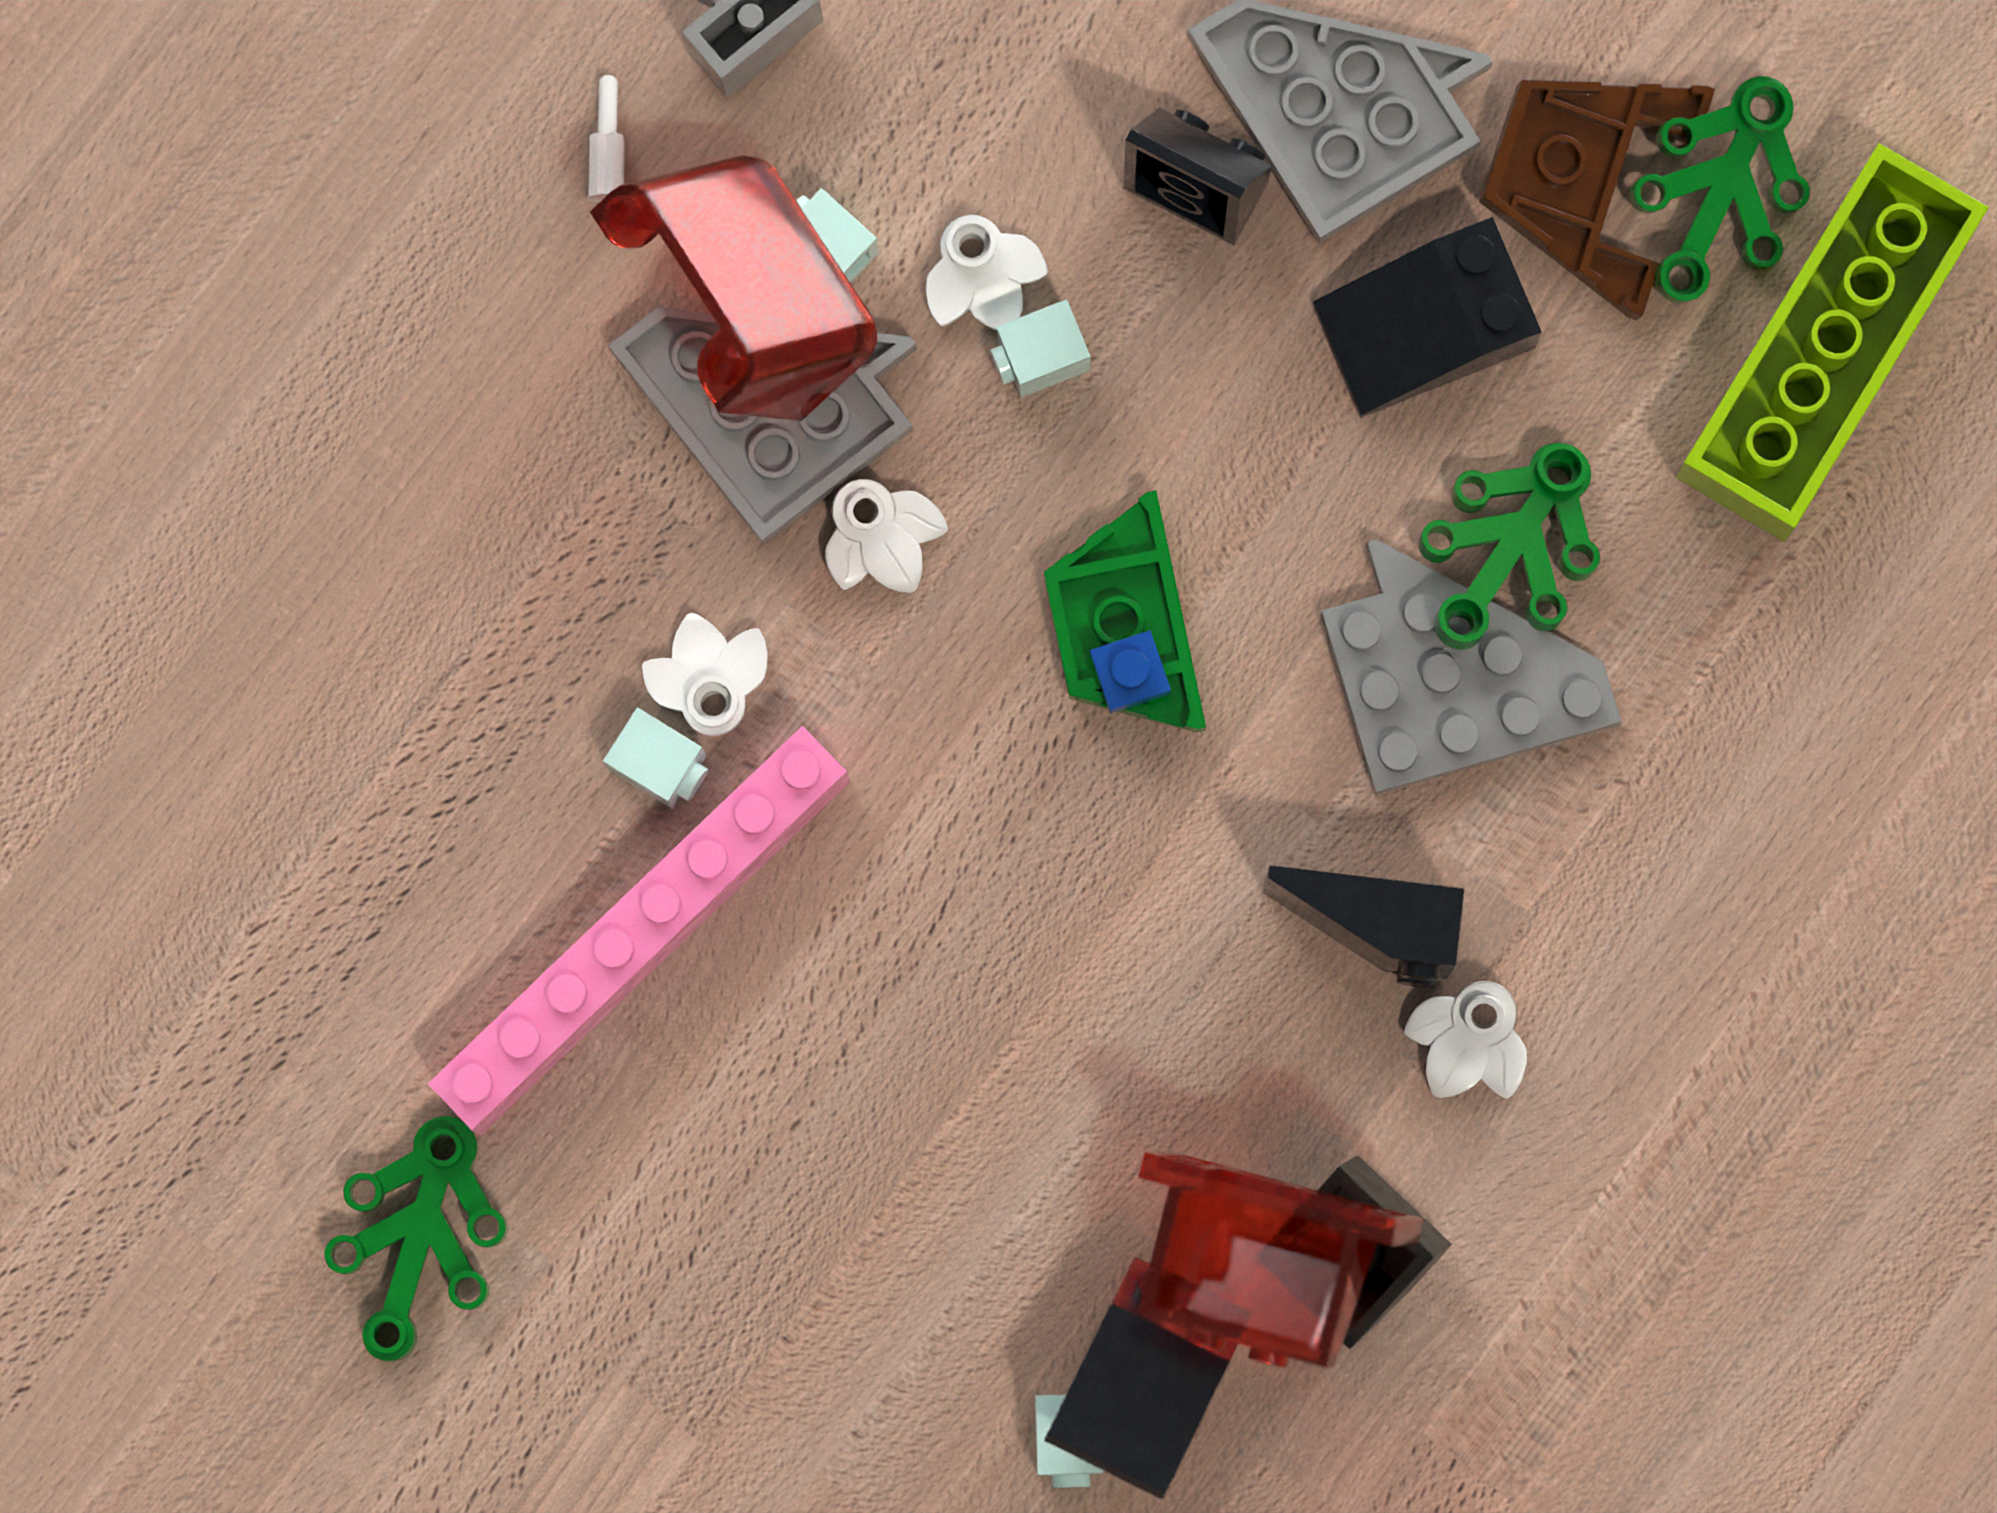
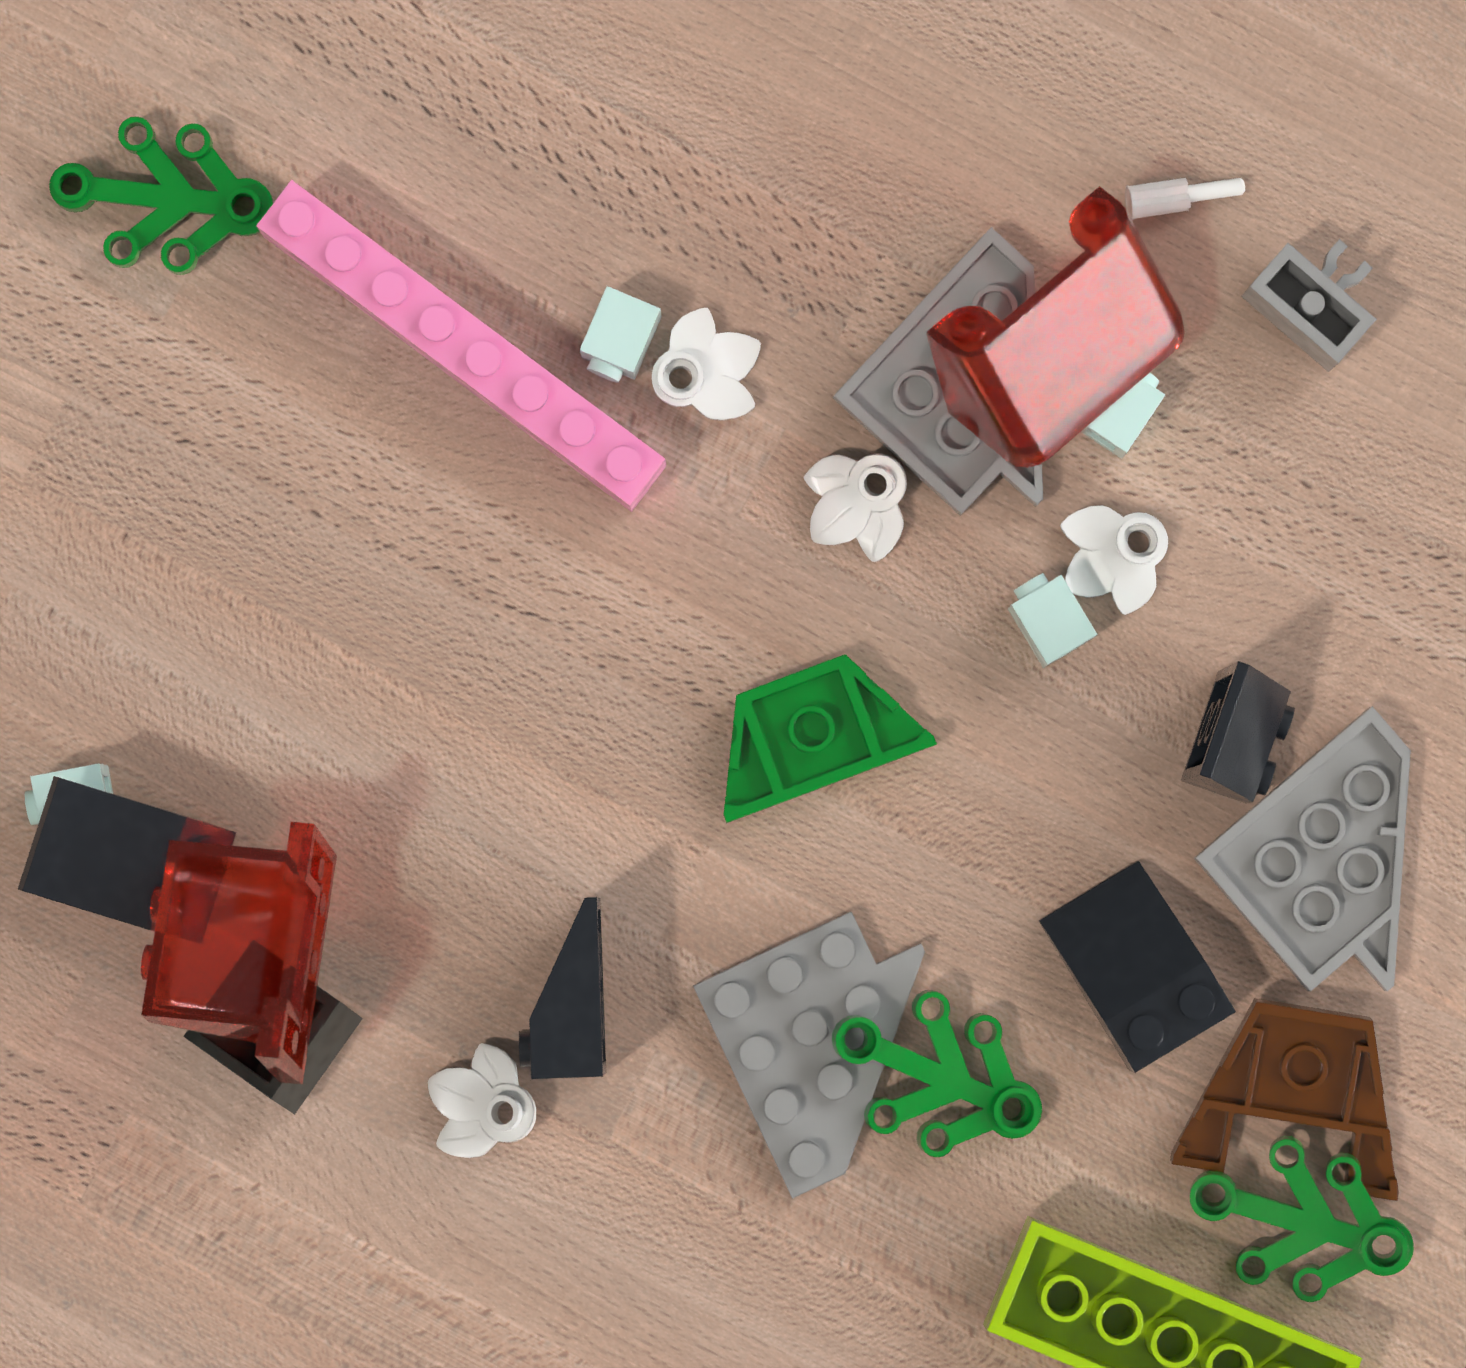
camera: 75 degrees right, 5 degrees up
blue plate [1090,630,1171,714] -> none

